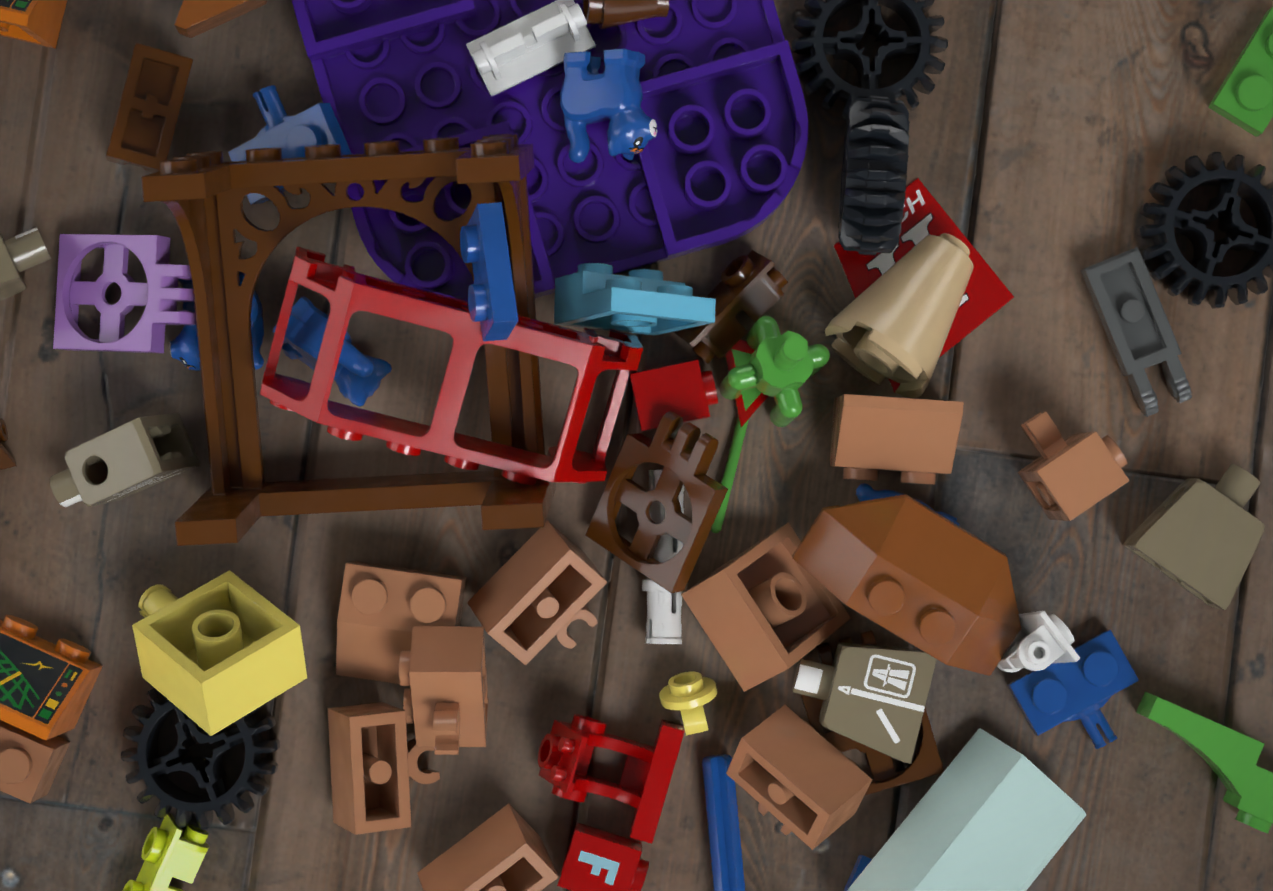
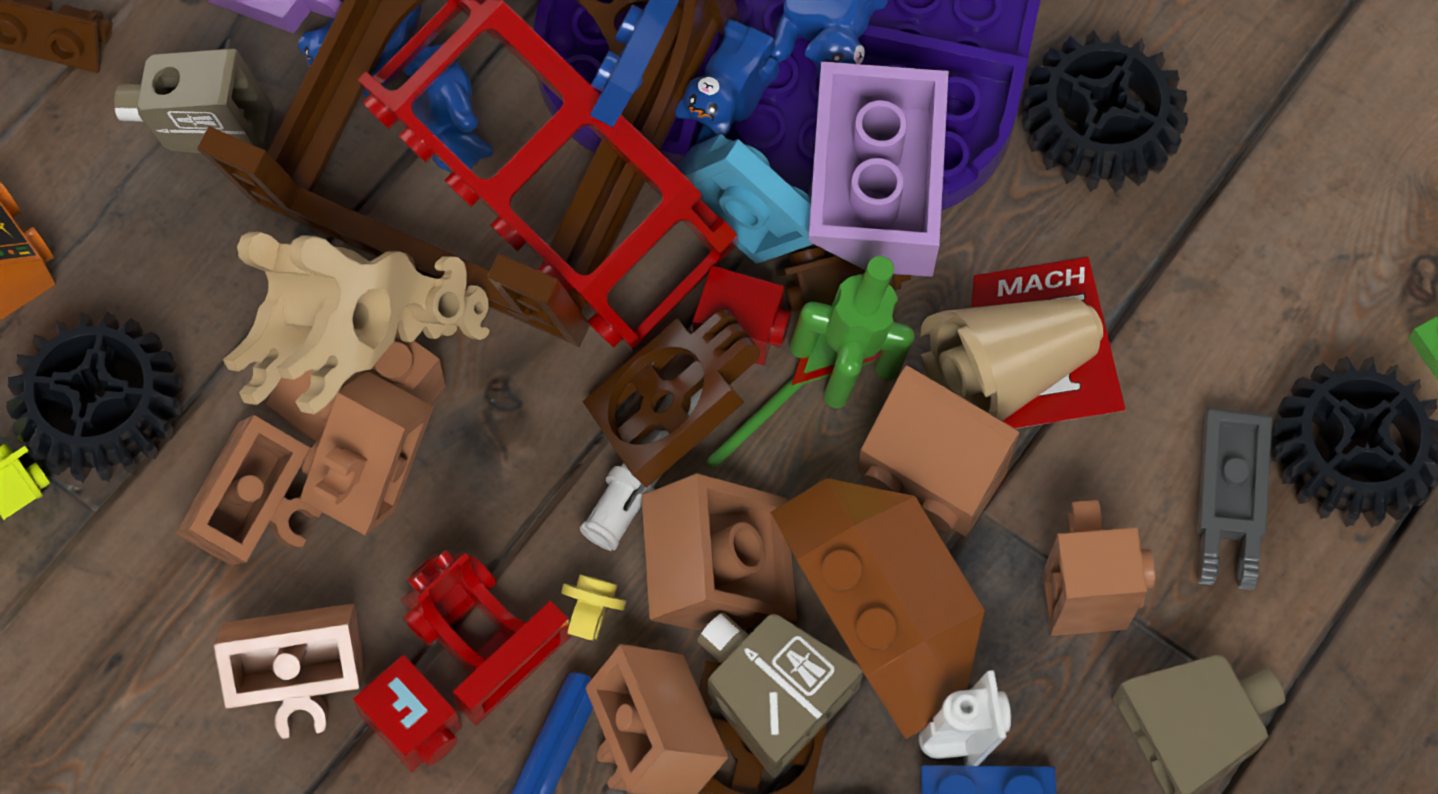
camera: 30 degrees right, 20 degrees down
light yellow brick [132,570,307,736] -> none
nougat brick [467,520,608,665] -> none
black gear [838,95,910,255] -> none
none -> tan animal [223,231,489,414]
none -> blue animal [675,19,780,144]
none -> lavender slope [808,62,949,277]

